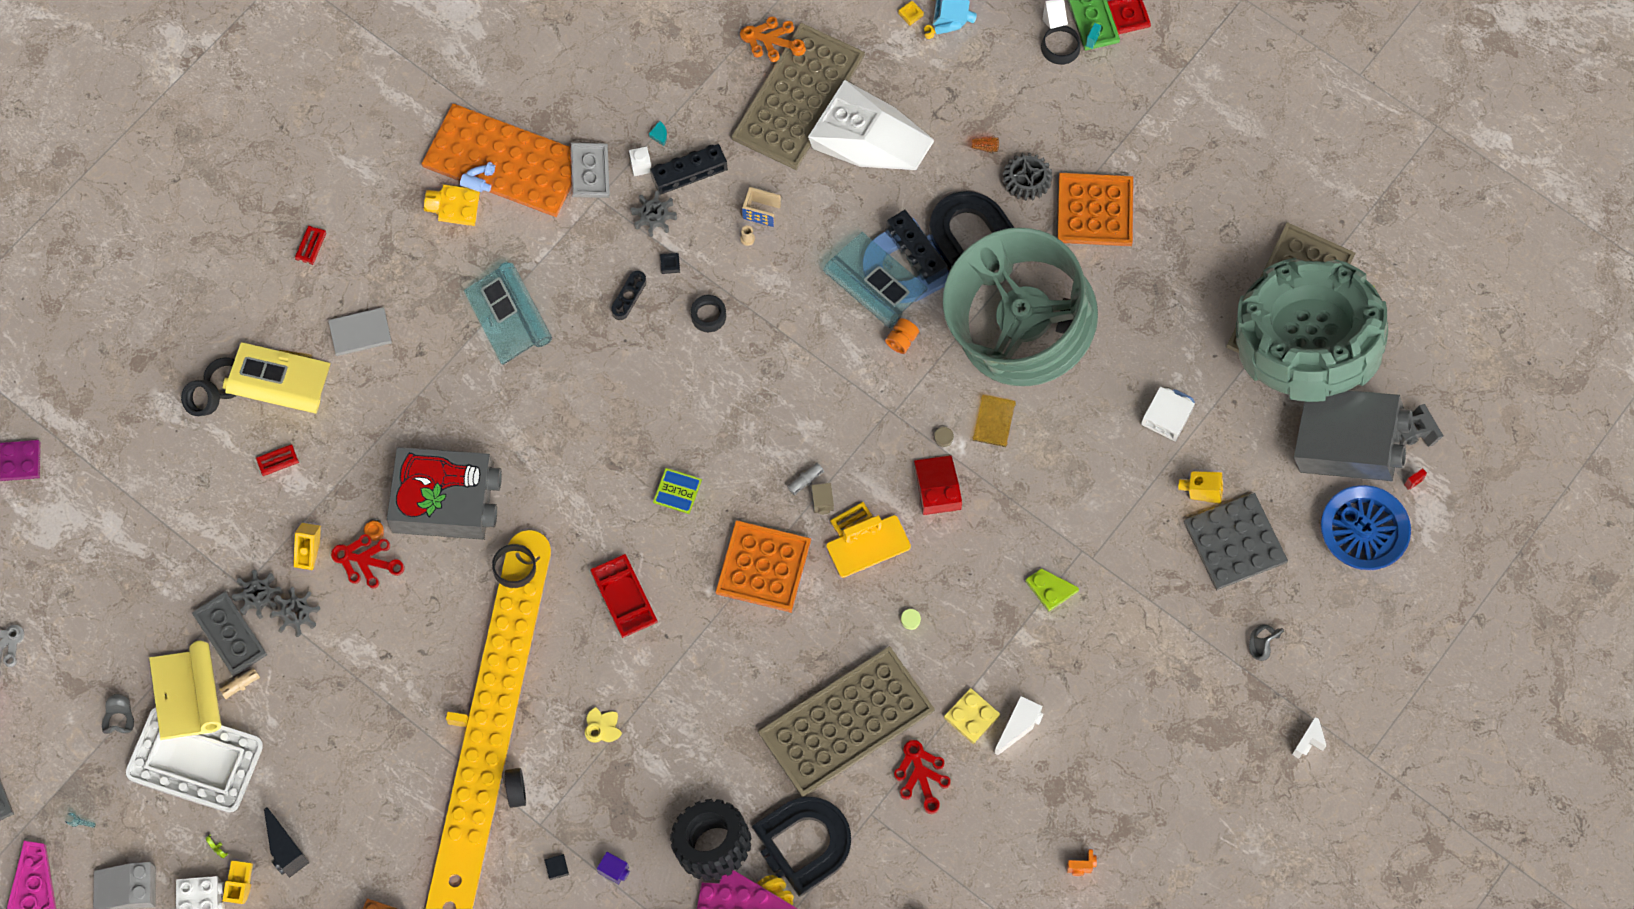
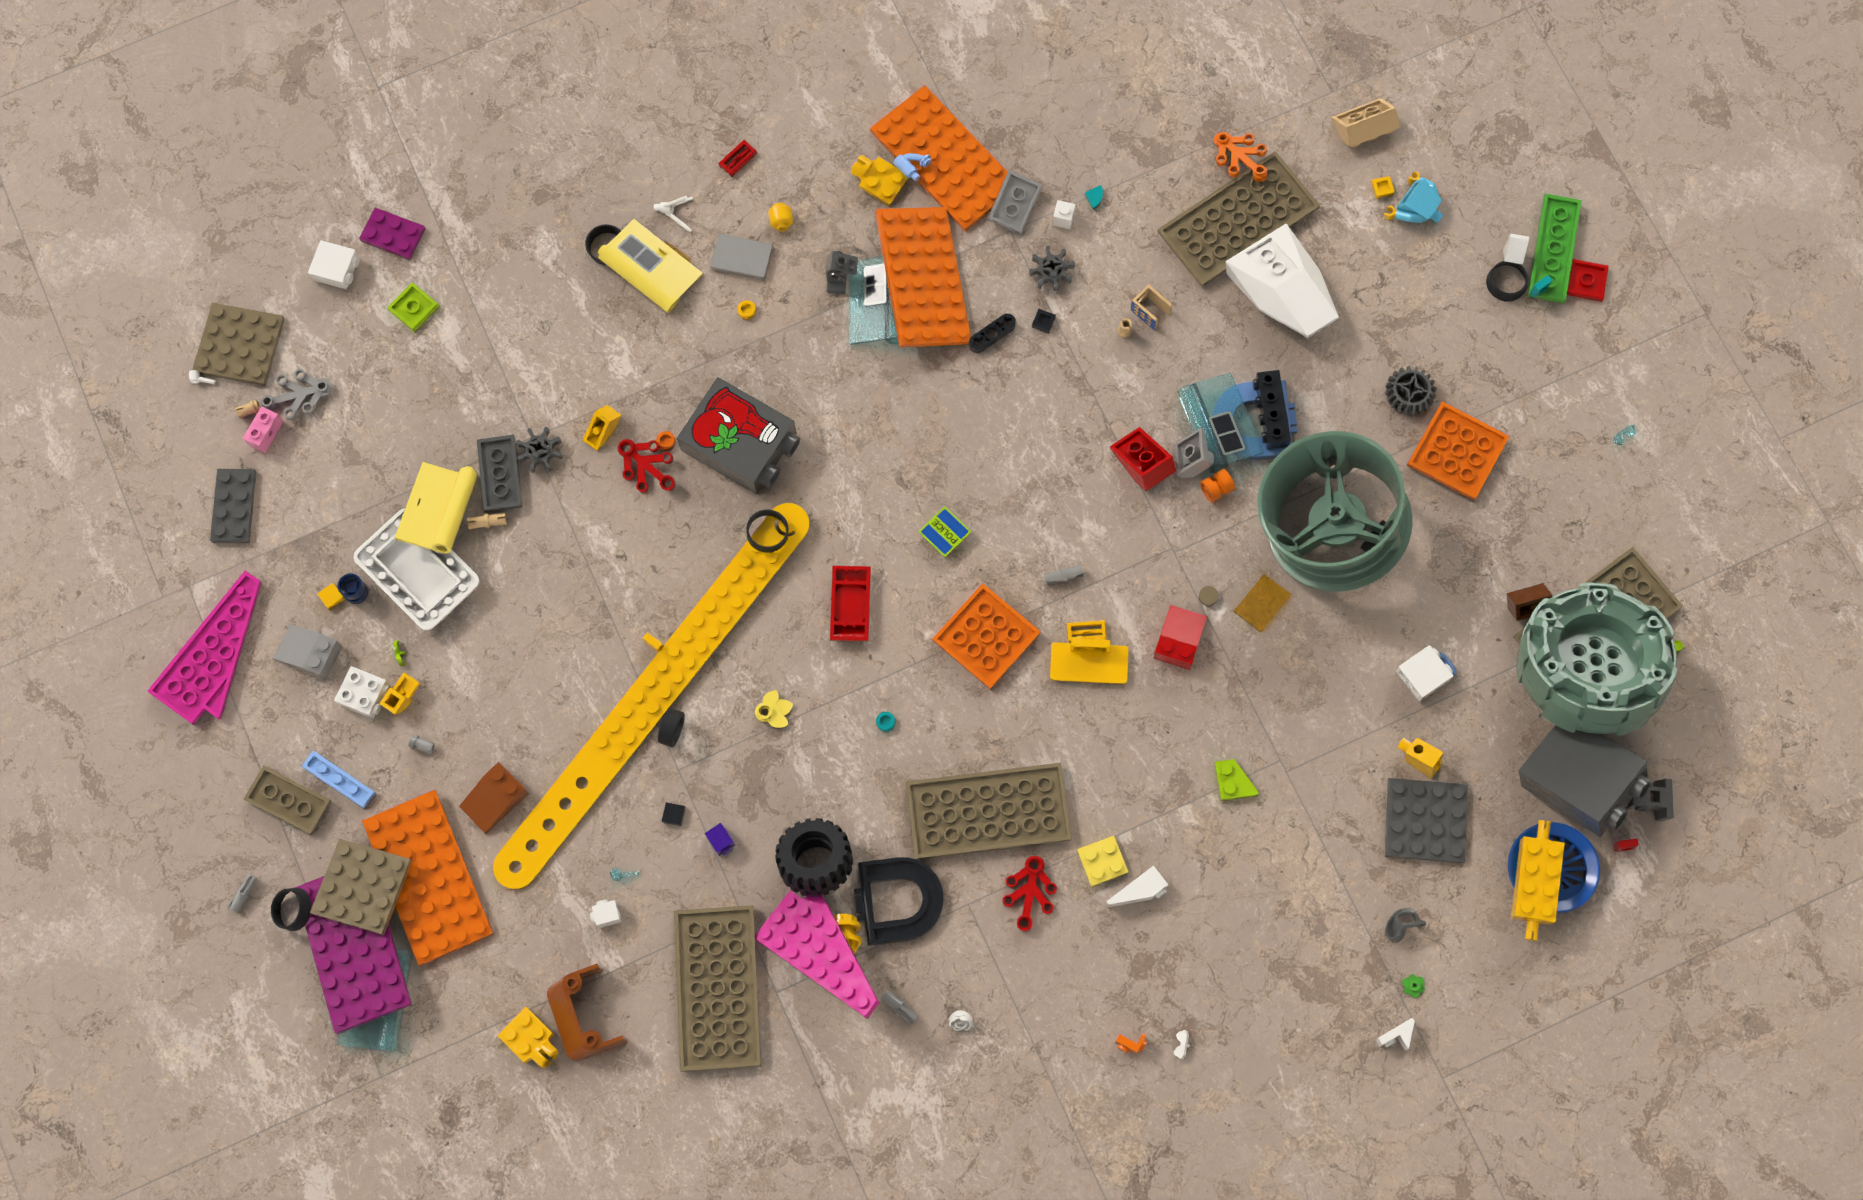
camera: 30 degrees right, 5 degrees up
clear light blue hand [65,813,96,828] -> none
dark grey piece [102,694,134,734] -> none
black tyre [181,380,220,417] -> none
red tile [256,444,299,477] -> none
black slope [264,807,309,878] -> none
dark grey gear [270,587,320,637] -> none
black brick [650,144,728,195] -> none
black tyre [690,295,727,333] -> none
dark tan brick [811,483,834,515] -> none
yellowish green tile [901,609,921,630] -> none
black piece [929,191,1015,269] -> none
clear orange cone [972,135,999,154] -> none
none -> yellow tile [317,583,345,610]
none -> dark blue wheel [337,573,368,604]
none -> lime tile [387,282,440,333]
none -> white plant [654,196,693,233]
none -> yellow tile [737,300,756,320]
none -> yellow head [768,202,793,231]
none -> dark grey tile [826,251,858,294]
none -> orange plate [875,207,971,348]
none -> teal tile [876,712,896,732]
none -> red slope [1109,427,1176,491]
none -> light grey slope [1174,428,1214,478]
none -> white piece [1174,1030,1190,1059]
none -> bright green plant [1402,974,1425,998]
none -> reddish brown brick [1507,583,1553,621]
none -> yellow brick [1511,820,1564,941]
none -> clear light blue piece [1613,425,1636,445]

